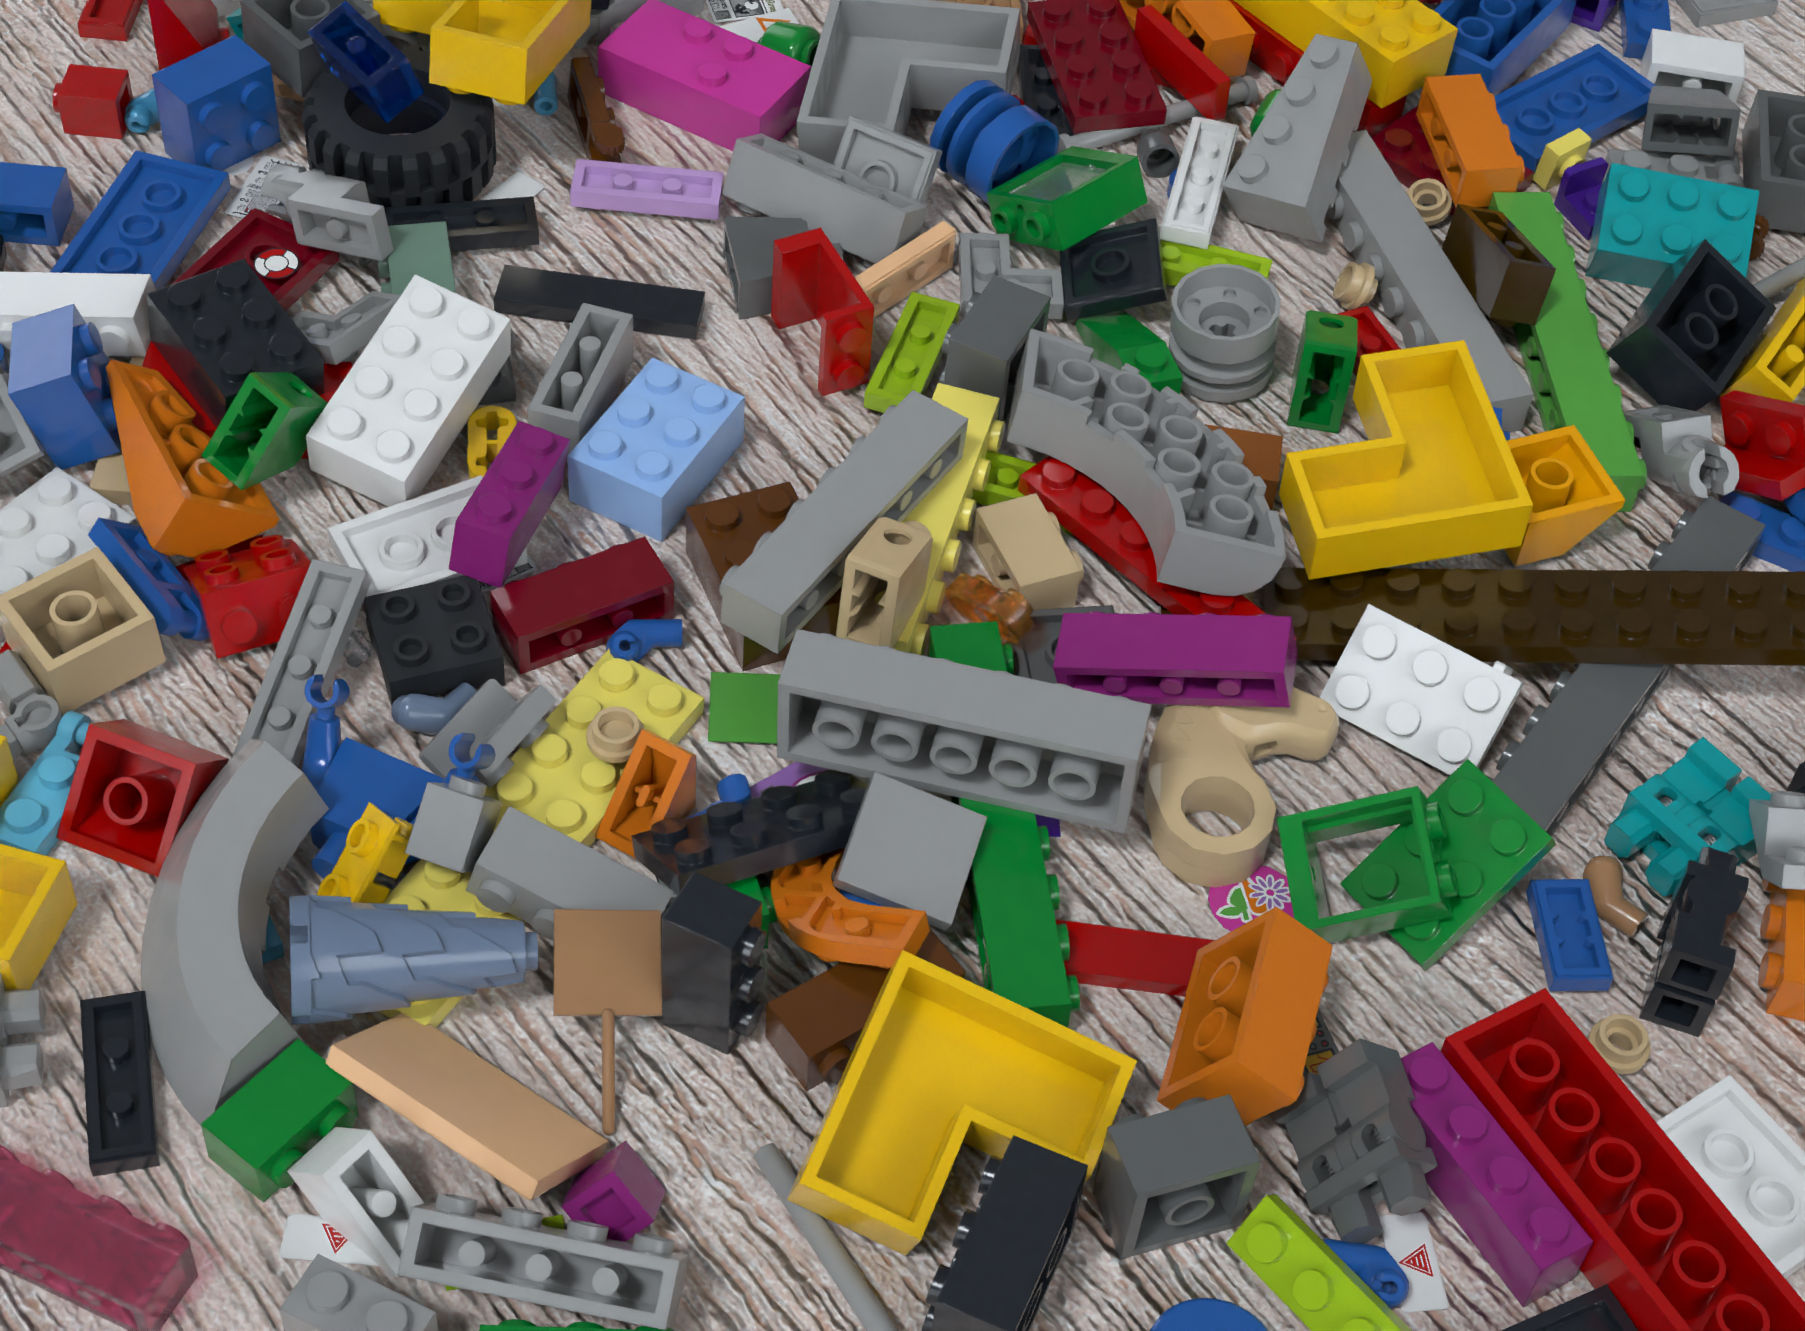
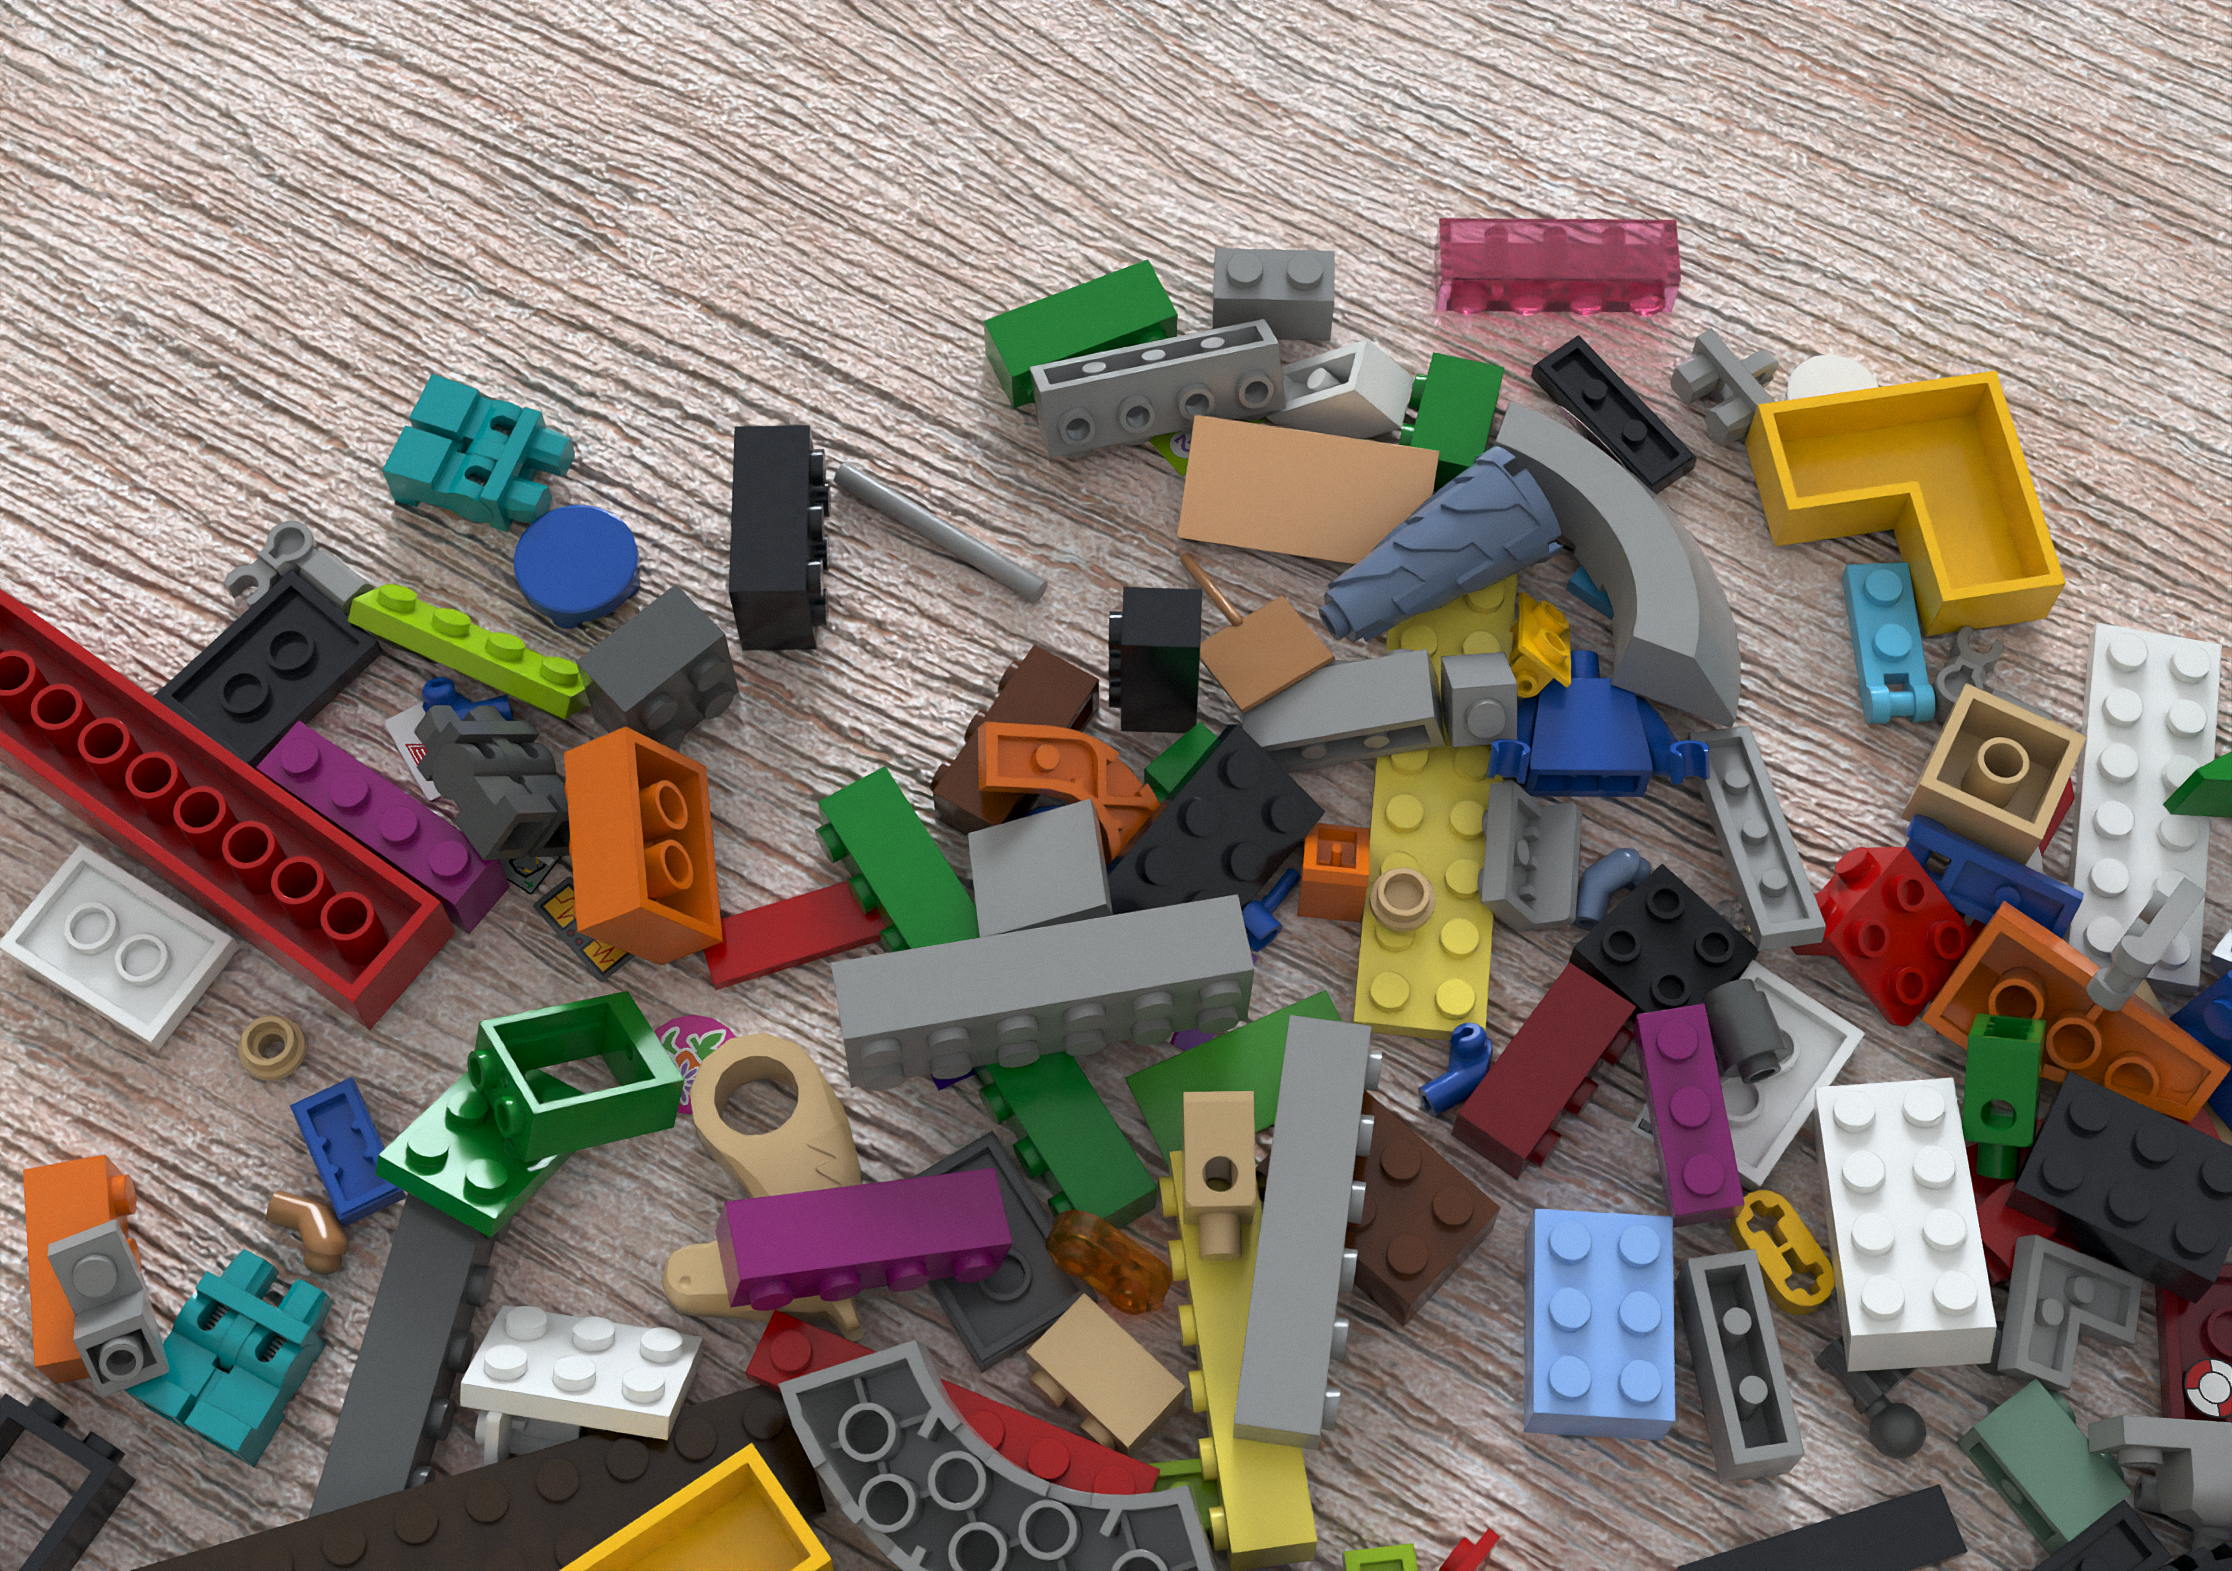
camera: 160 degrees right, 15 degrees up
red slope [56,719,229,877] -> none
magenta panel [561,1141,665,1242] -> none
yellow piece [787,950,1137,1256] -> none
black hips [1639,847,1749,1037] -> none
none -> sticker [1558,406,1626,469]
none -> dark grey brick [1702,979,1789,1084]
none -> light grey plate [2086,877,2207,1011]

